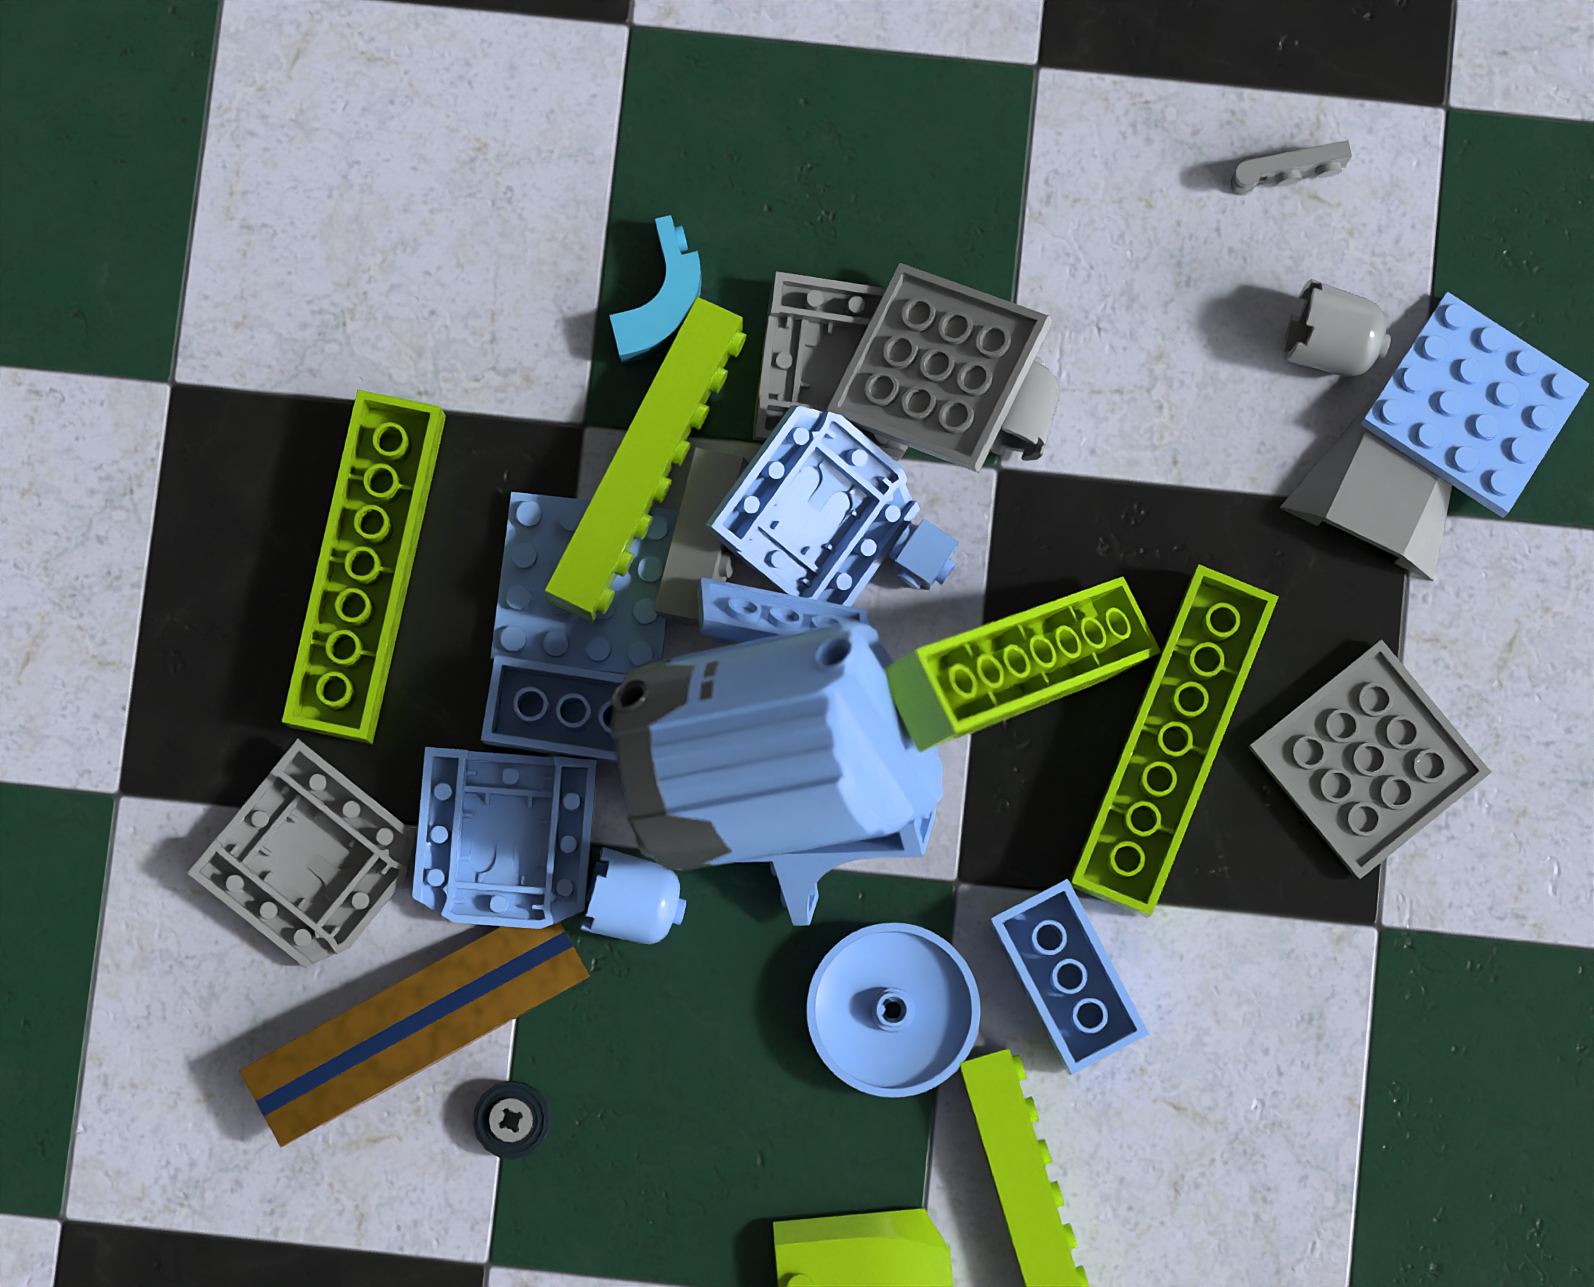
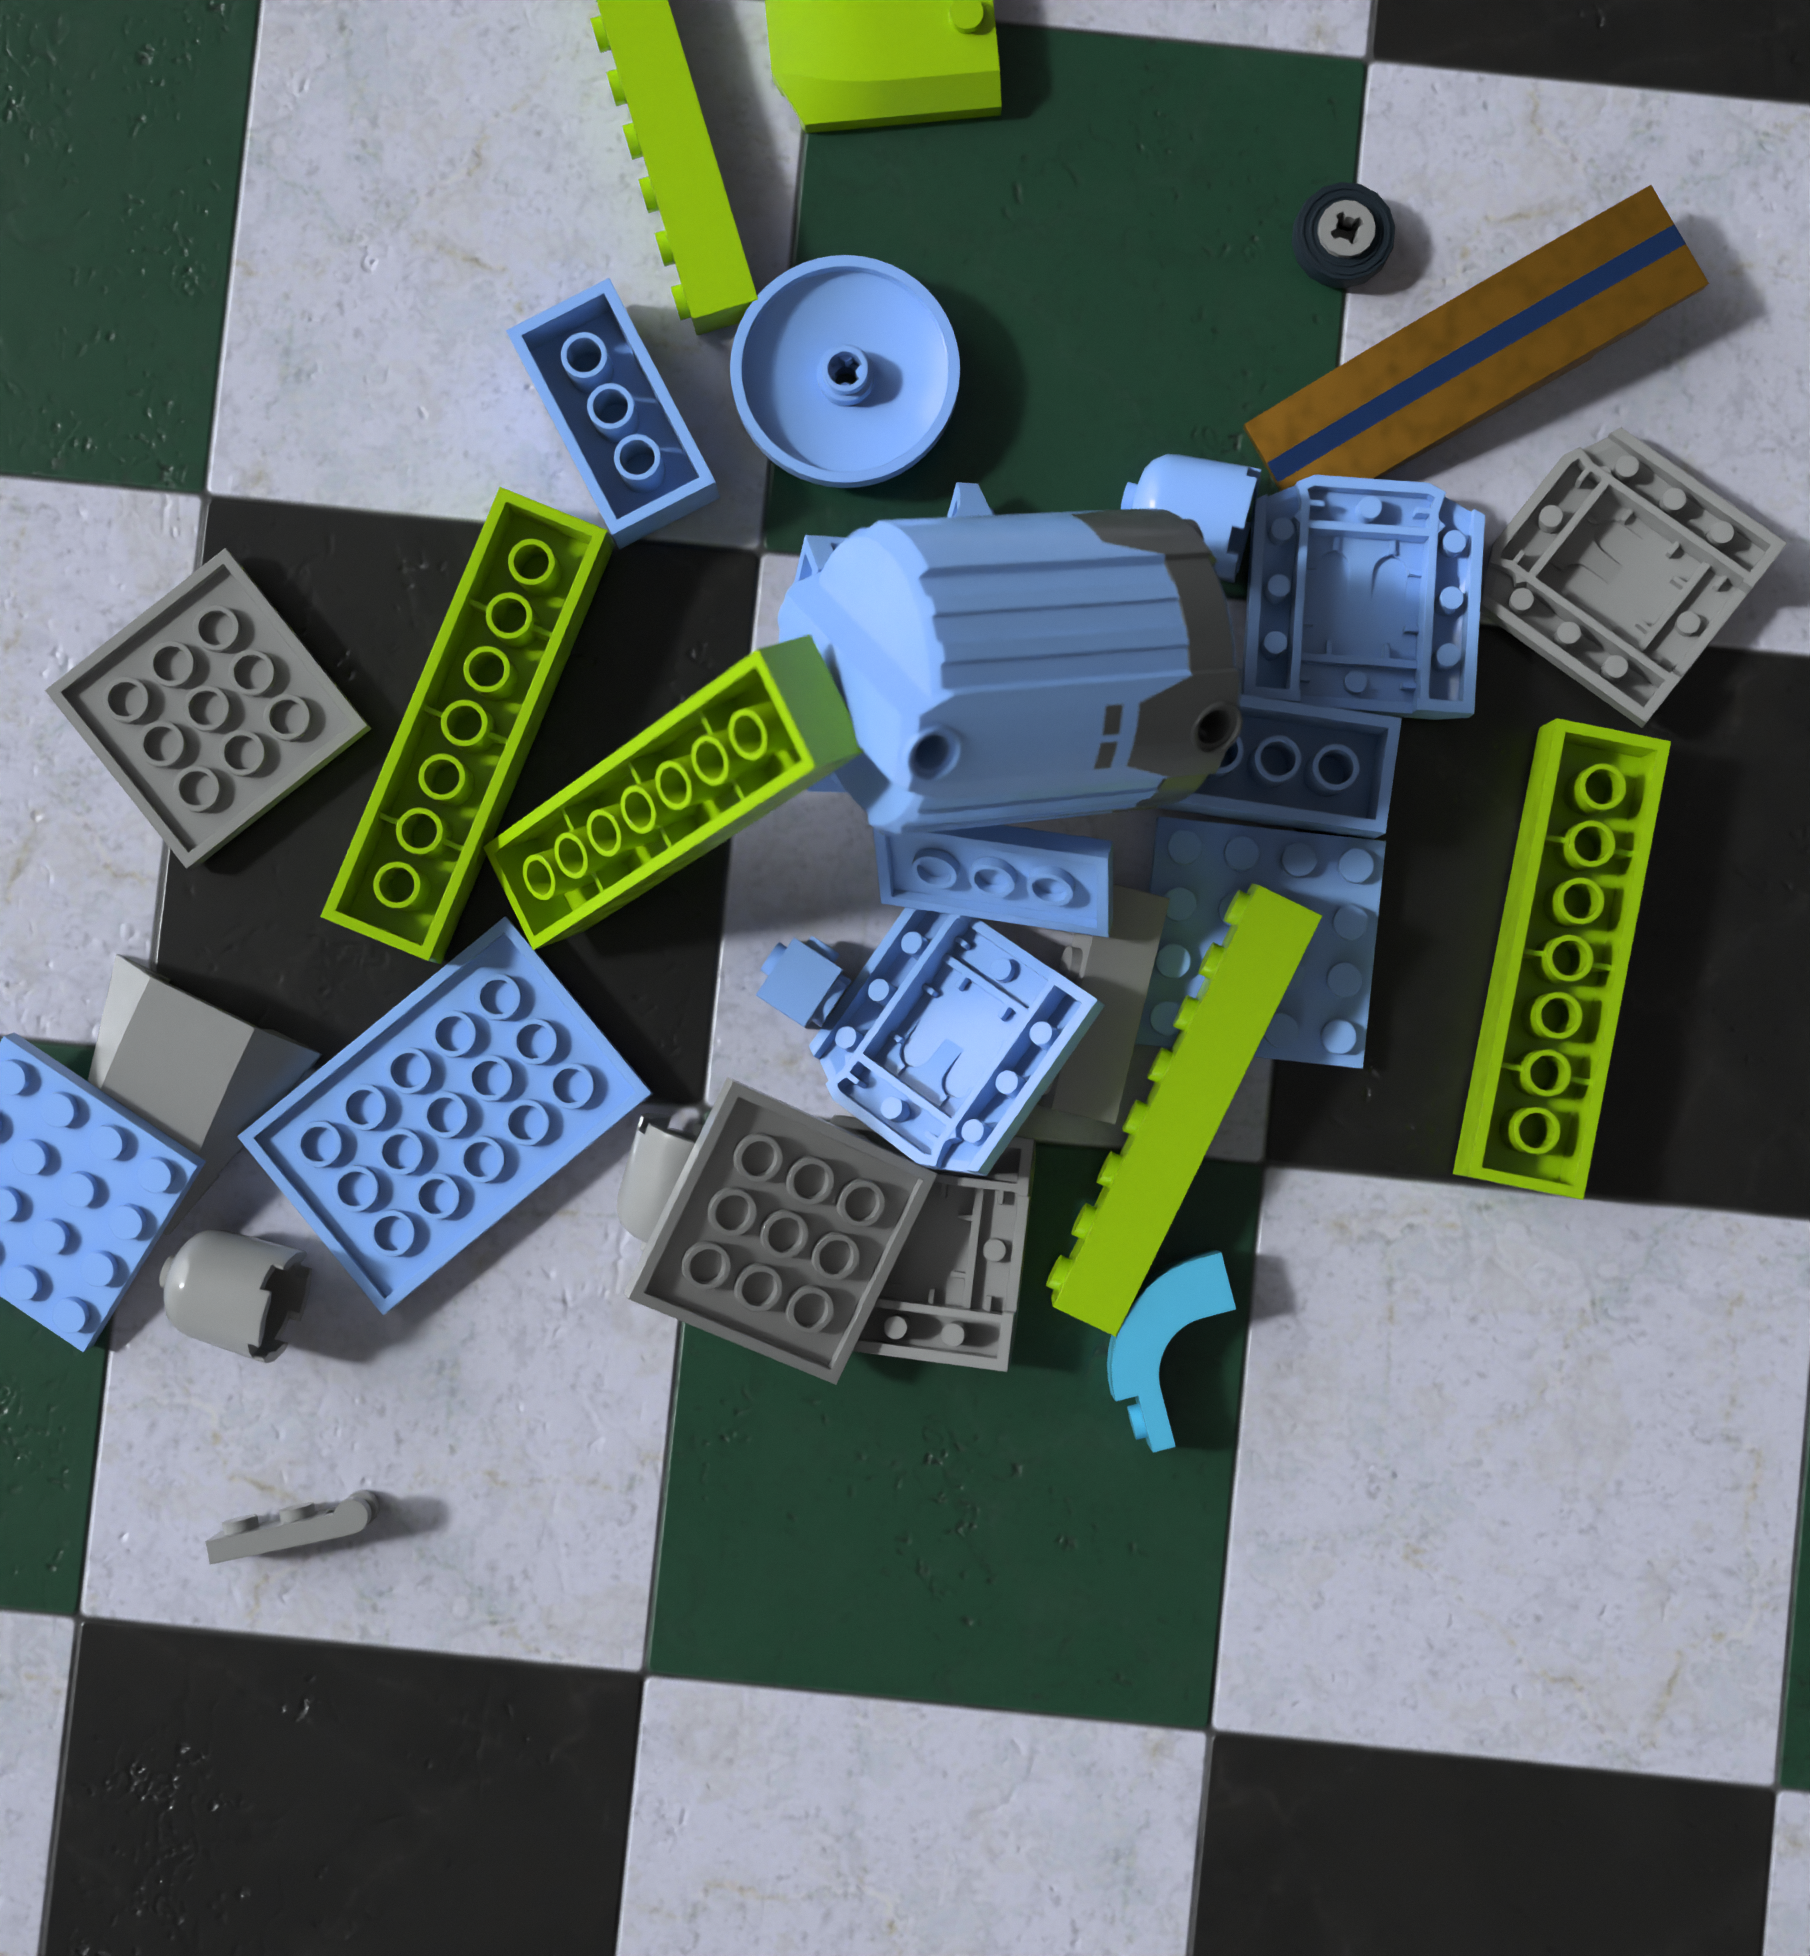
camera: 175 degrees right, 5 degrees up
none -> light blue plate [237,916,654,1315]

